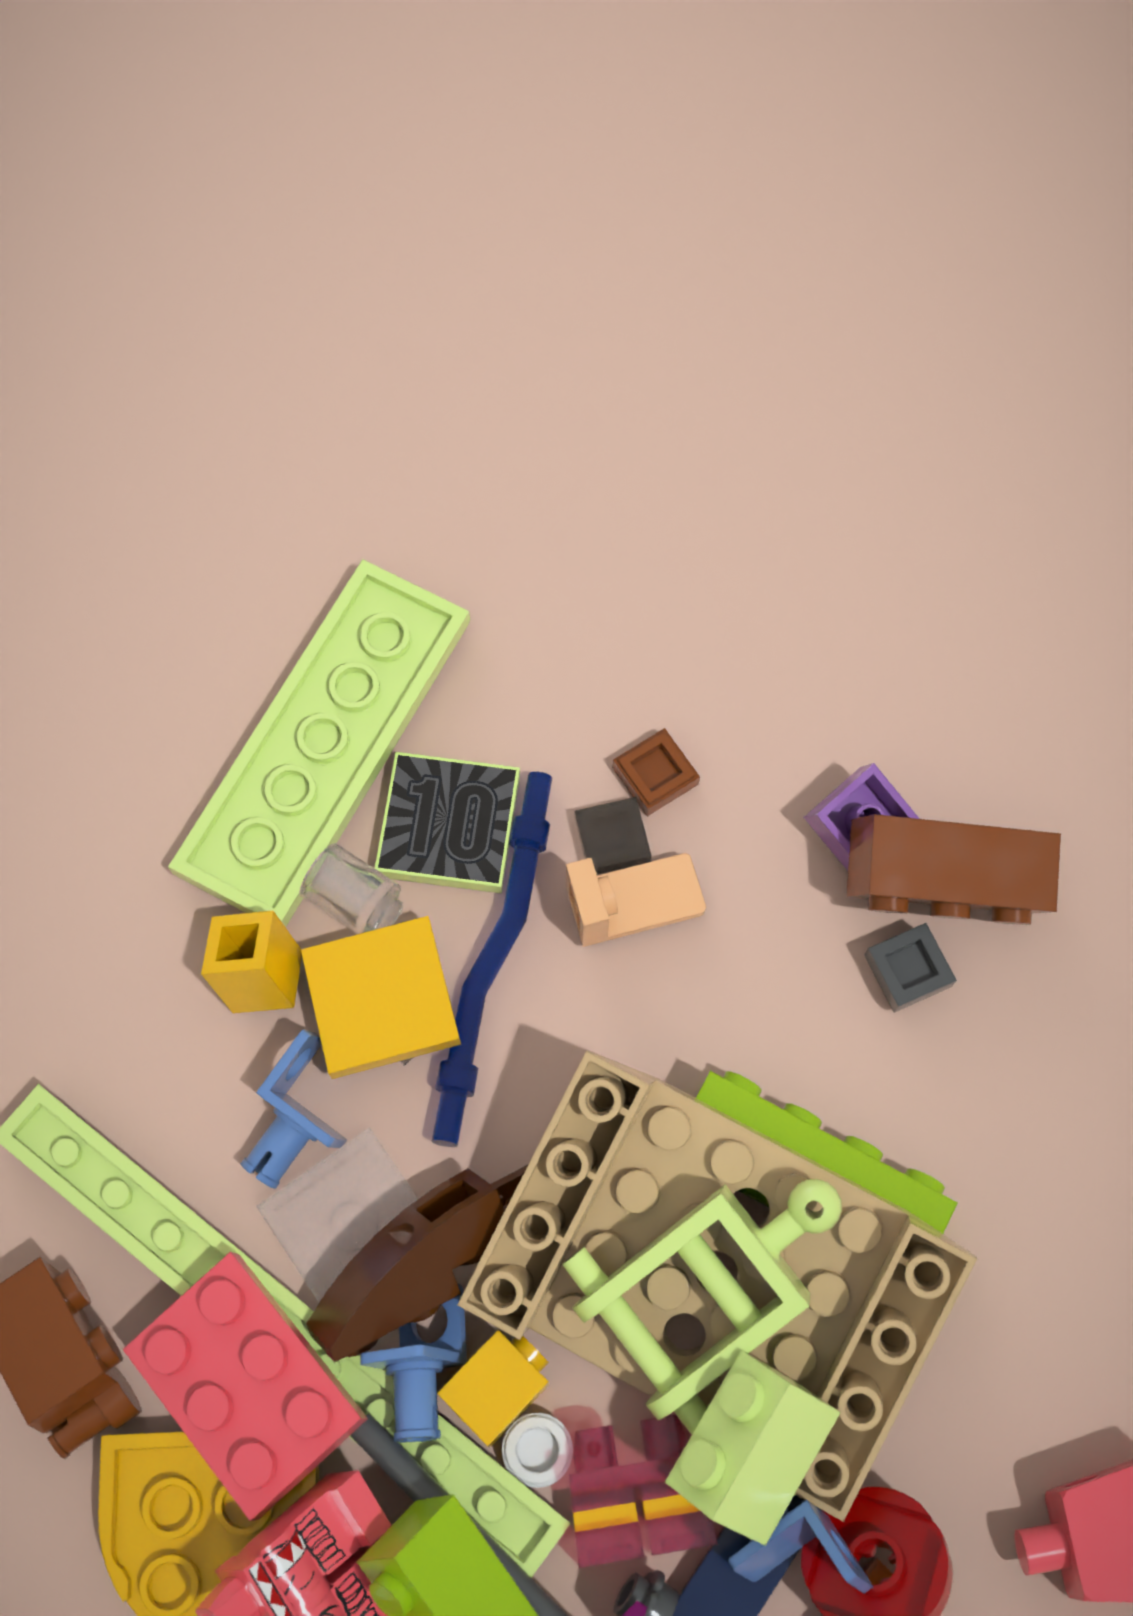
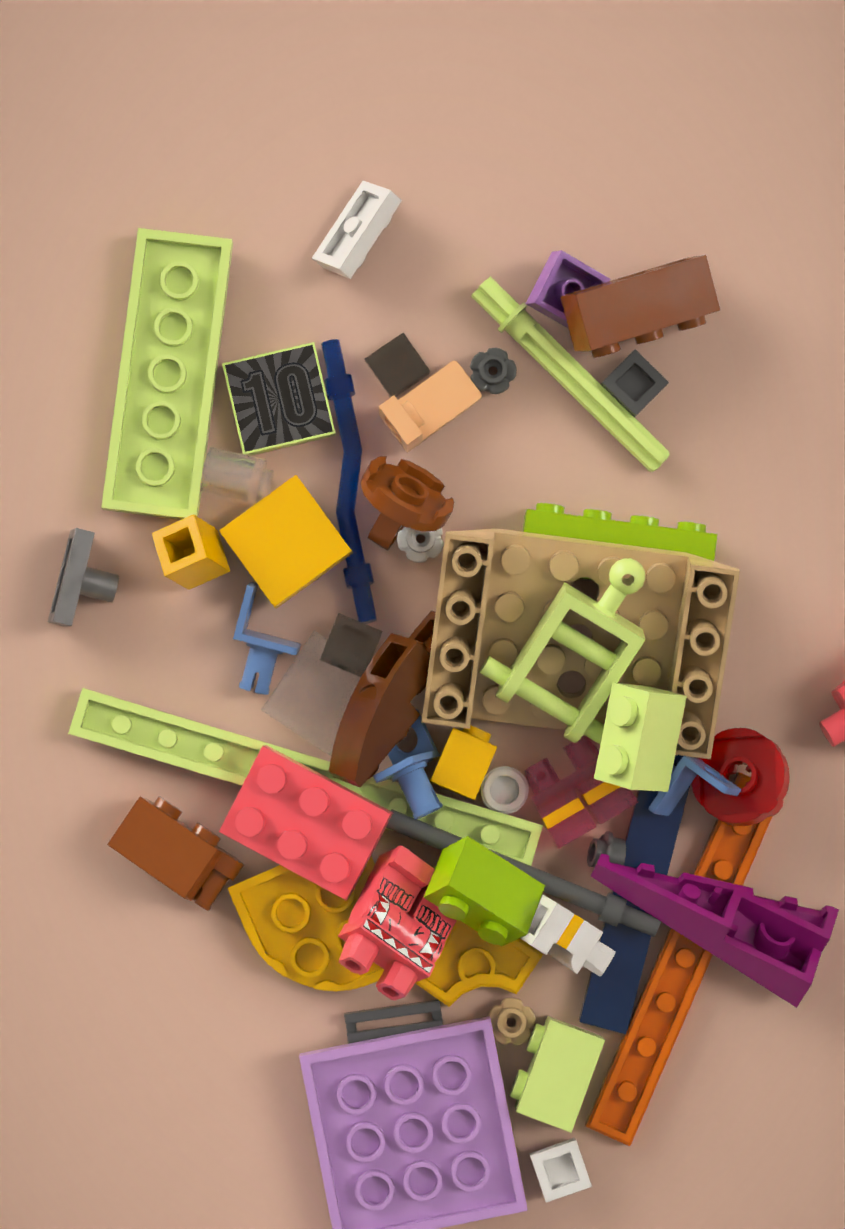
camera: 25 degrees left, 15 degrees up
dark orange tile [612,728,700,816] -> none
none -> flat silver tile [48,528,119,627]
none -> white plate [312,181,402,279]
none -> clear smoke tile [319,613,383,677]
none -> dark orange tile [360,456,454,551]
none -> white plate [397,527,444,563]
none -> dark grey plate [470,348,517,394]
none -> yellowish green axle [471,276,670,472]

